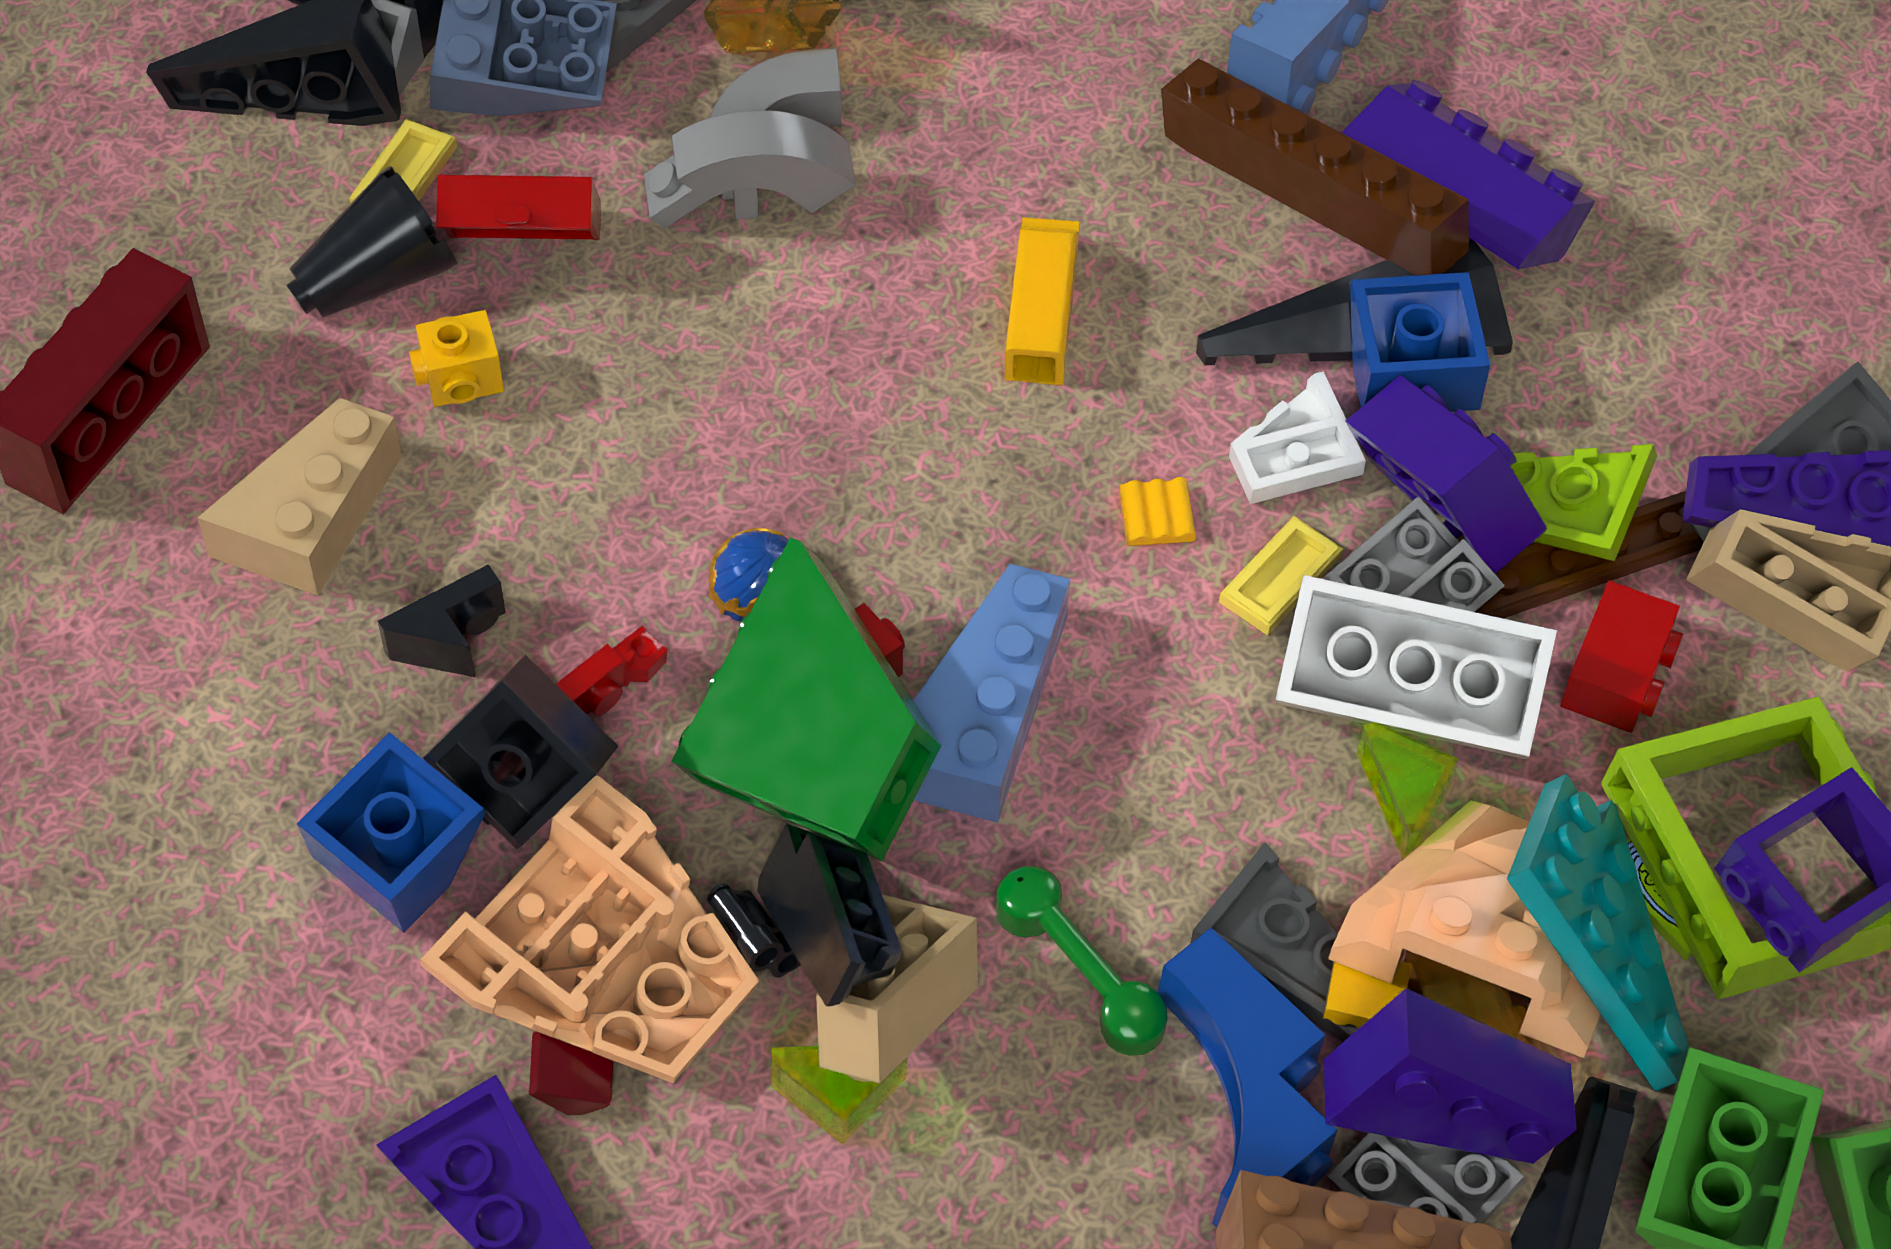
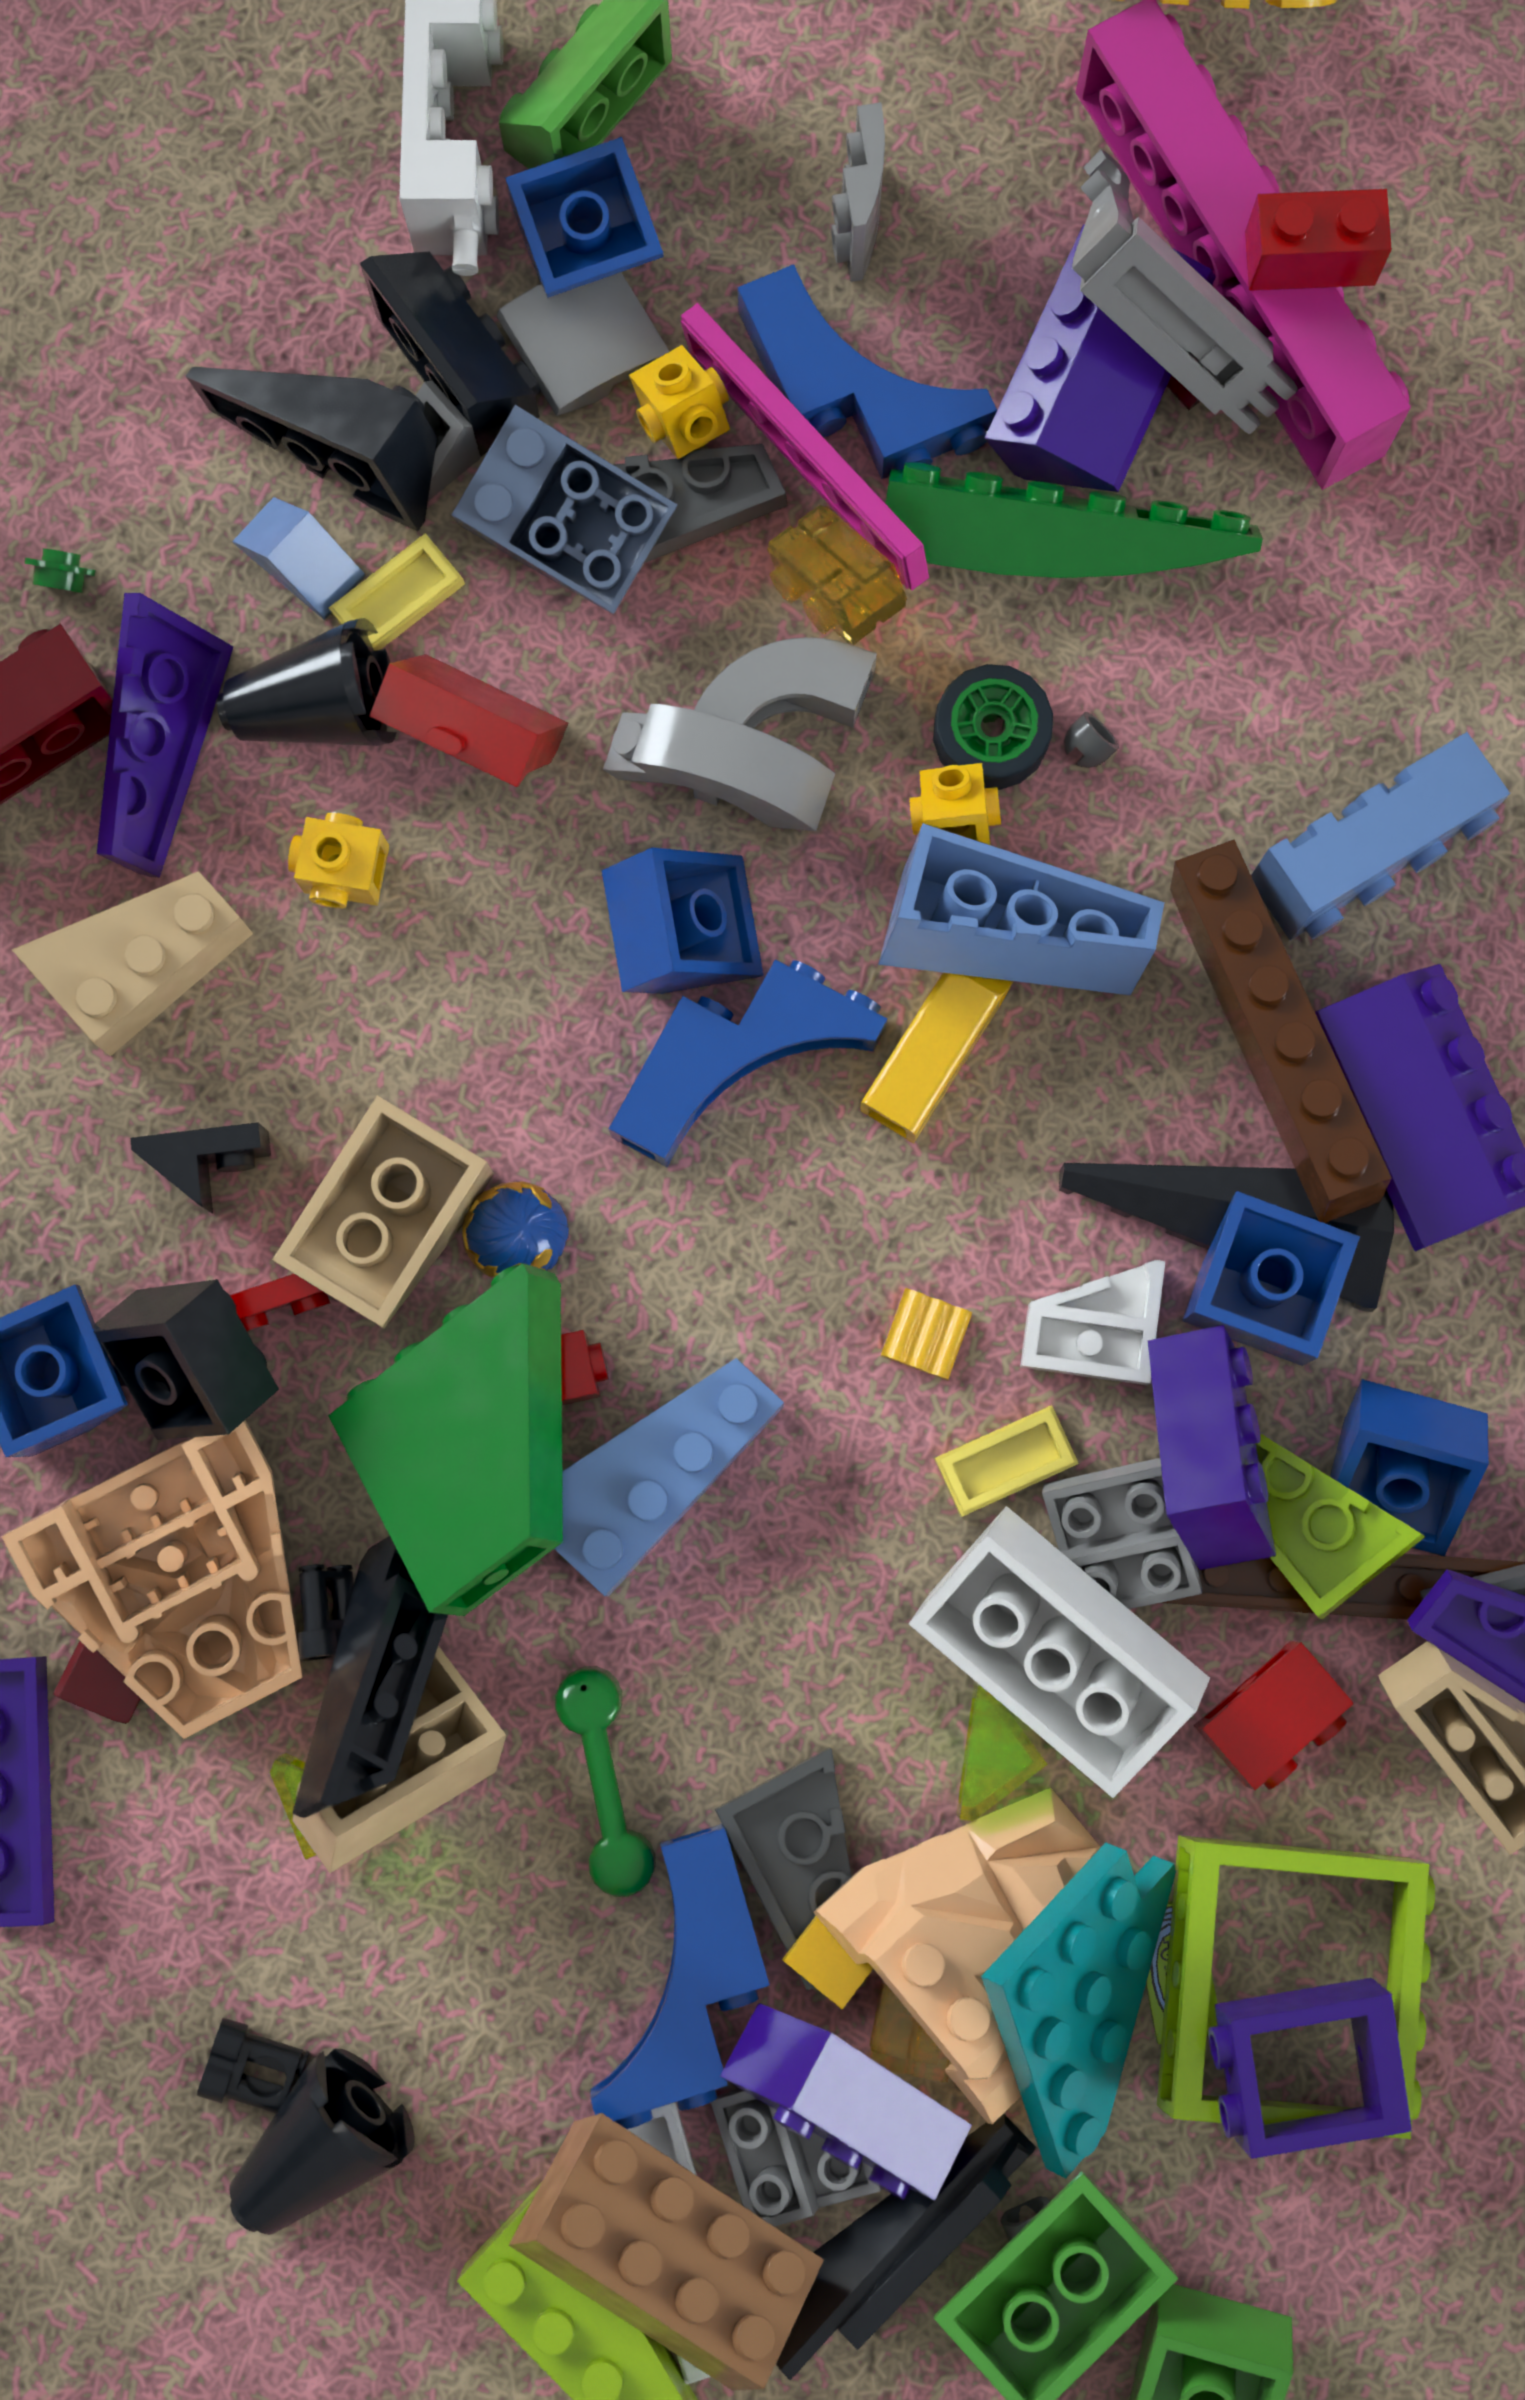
camera: 30 degrees right, 25 degrees up
none -> green plate [24,548,96,593]
none -> dark purple wing [96,593,234,878]
none -> medium blue slope [233,497,365,620]
none -> tan slope [272,1095,494,1328]
none -> blue slope [601,847,764,994]
none -> blue arch [608,959,887,1167]
none -> medium blue wedge [878,823,1165,995]
none -> yellow brick [909,763,1001,845]
none -> wheel [933,664,1053,790]
none -> dark grey hinge [1064,712,1119,768]
none -> blue slope [1330,1379,1489,1556]

